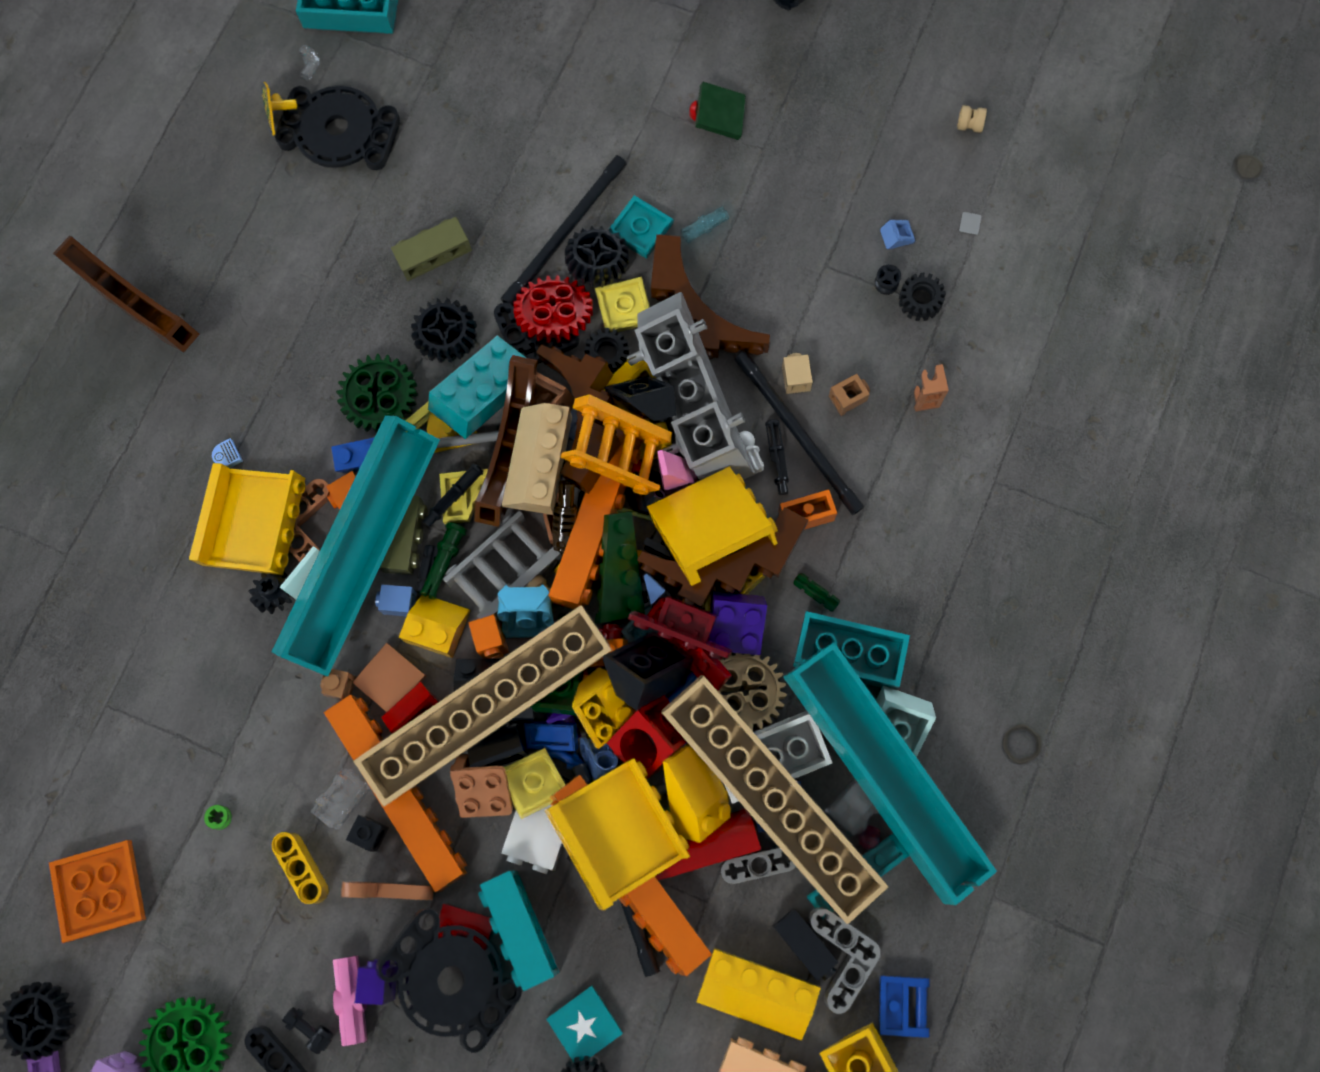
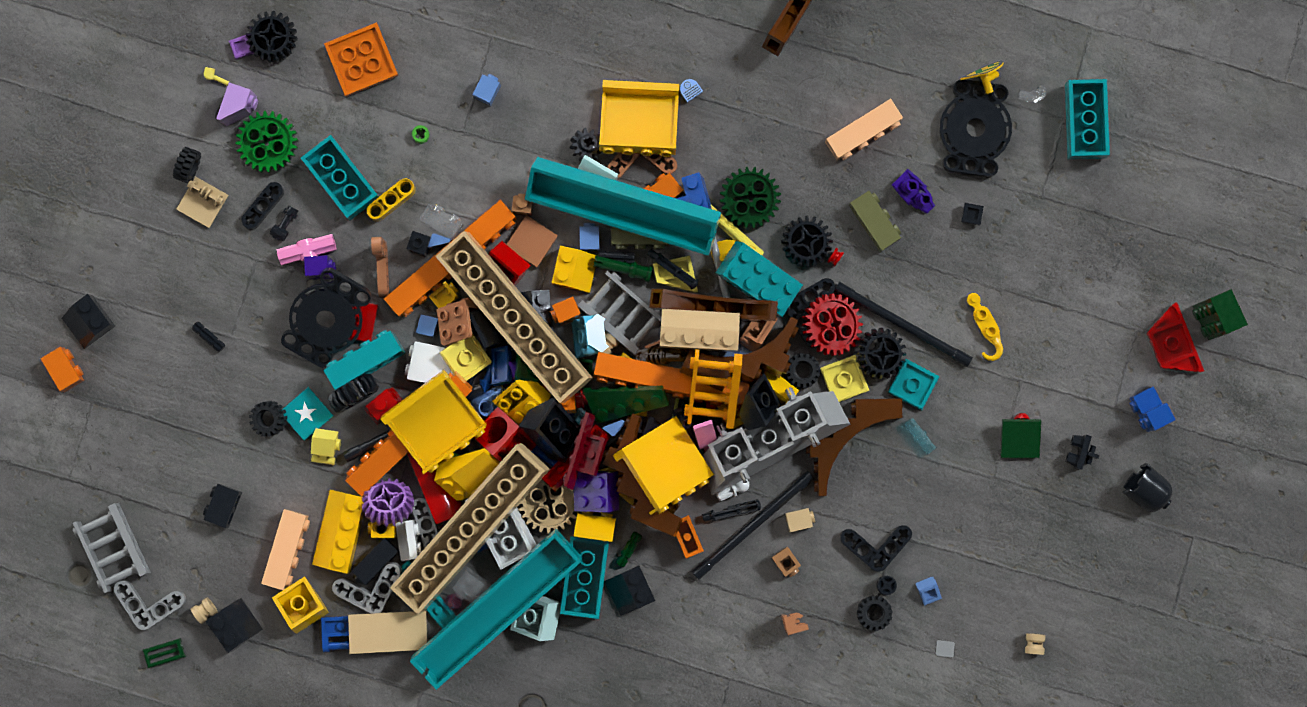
camera: 80 degrees right, 10 degrees up
none -> teal brick [301,135,379,221]
none -> light yellow brick [311,428,341,465]
none -> black gear [328,373,379,413]
none -> tan tile [348,611,427,654]
none -> medium lavender gear [362,478,414,527]
none -> red torso [365,388,403,426]
none -> yellow brick [368,522,397,538]
none -> white bracket [396,520,422,561]
none -> medium blue slope [416,314,438,338]
none -> medium blue slope [428,234,451,249]
none -> yellow bracket [429,281,459,308]
none -> medium blue brick [472,74,501,106]
none -> yellow slope [574,511,616,542]
none -> black slope [604,565,655,616]
none -> light nougat brick [825,99,903,161]
none -> red bush [827,248,844,267]
none -> black beam [840,525,912,572]
none -> dark purple connector [892,169,935,214]
none -> black plate [961,203,984,226]
none -> yellow piece [967,293,1003,361]
none -> black hips [1065,435,1100,470]

